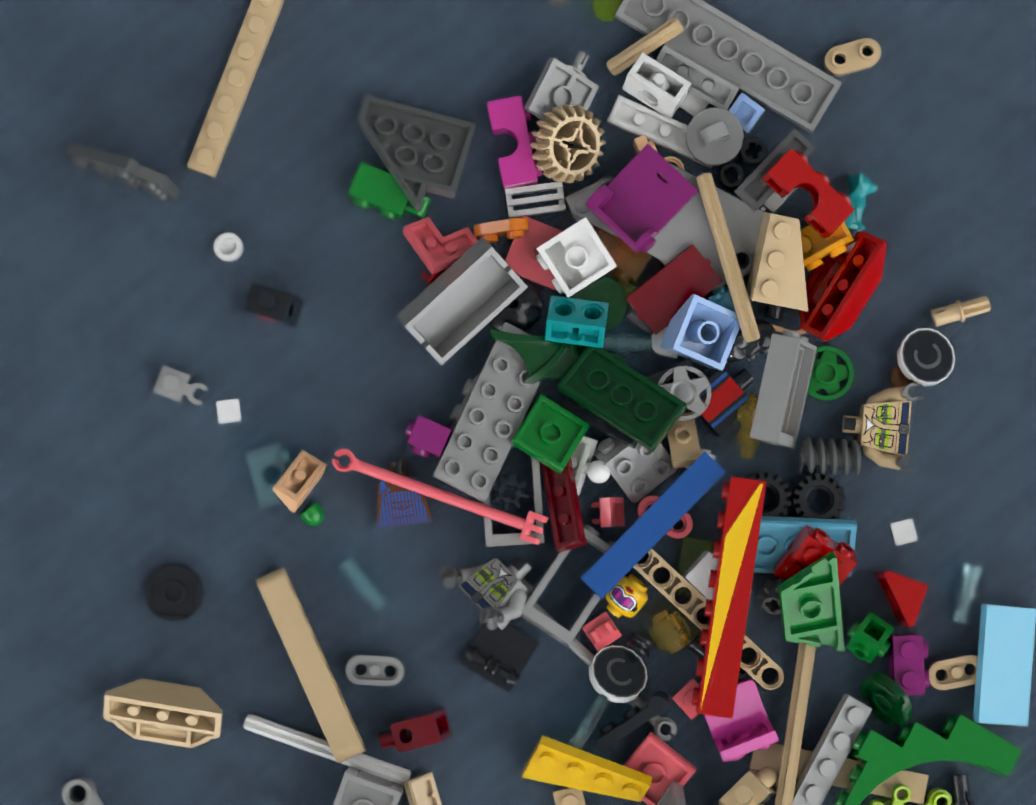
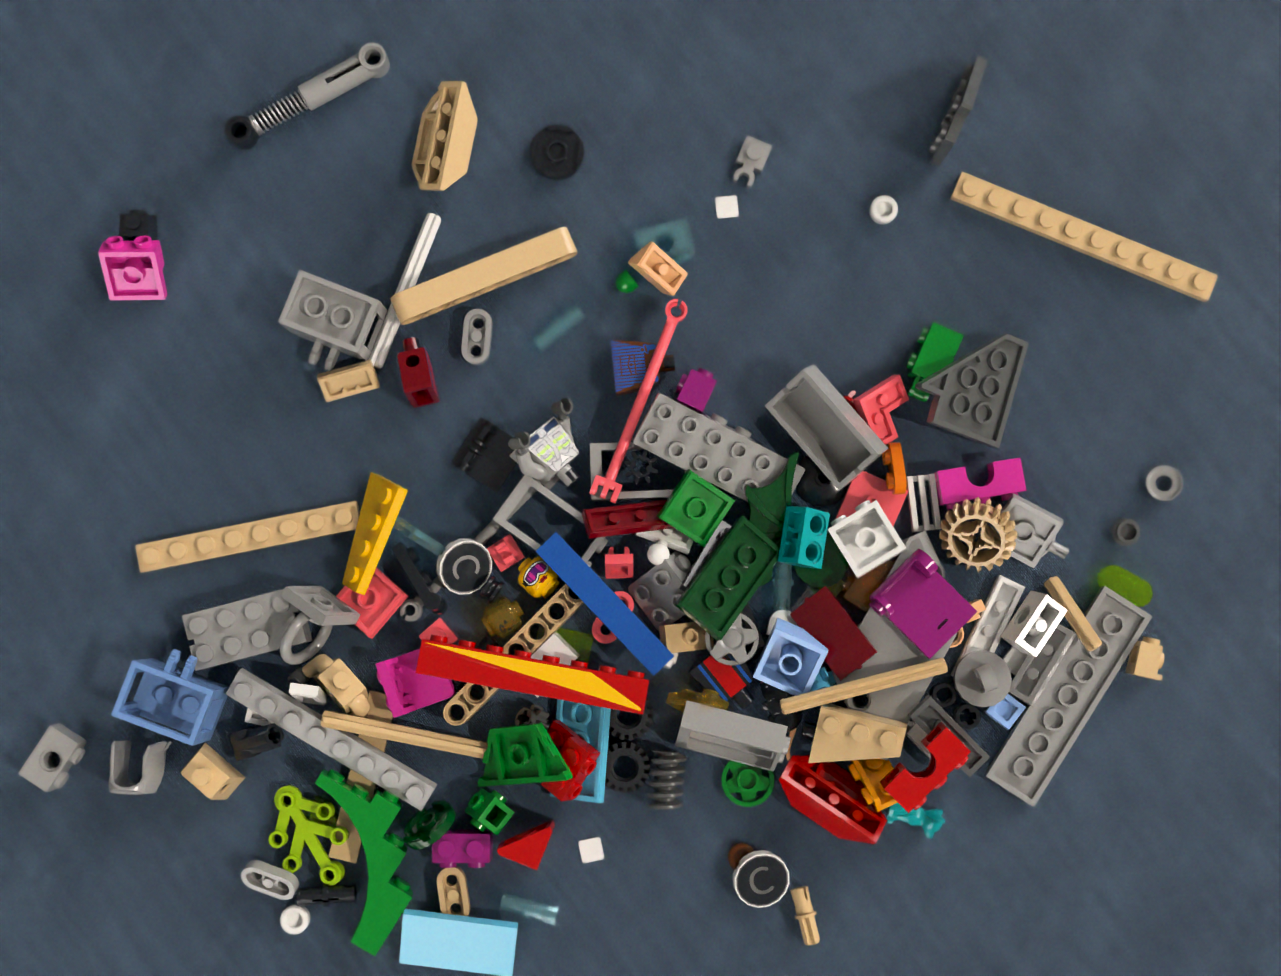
camera: 85 degrees right, 0 degrees up
black torso [243,283,304,329] -> none
tan plate [824,38,881,77] -> none
torso [842,383,924,474] -> none

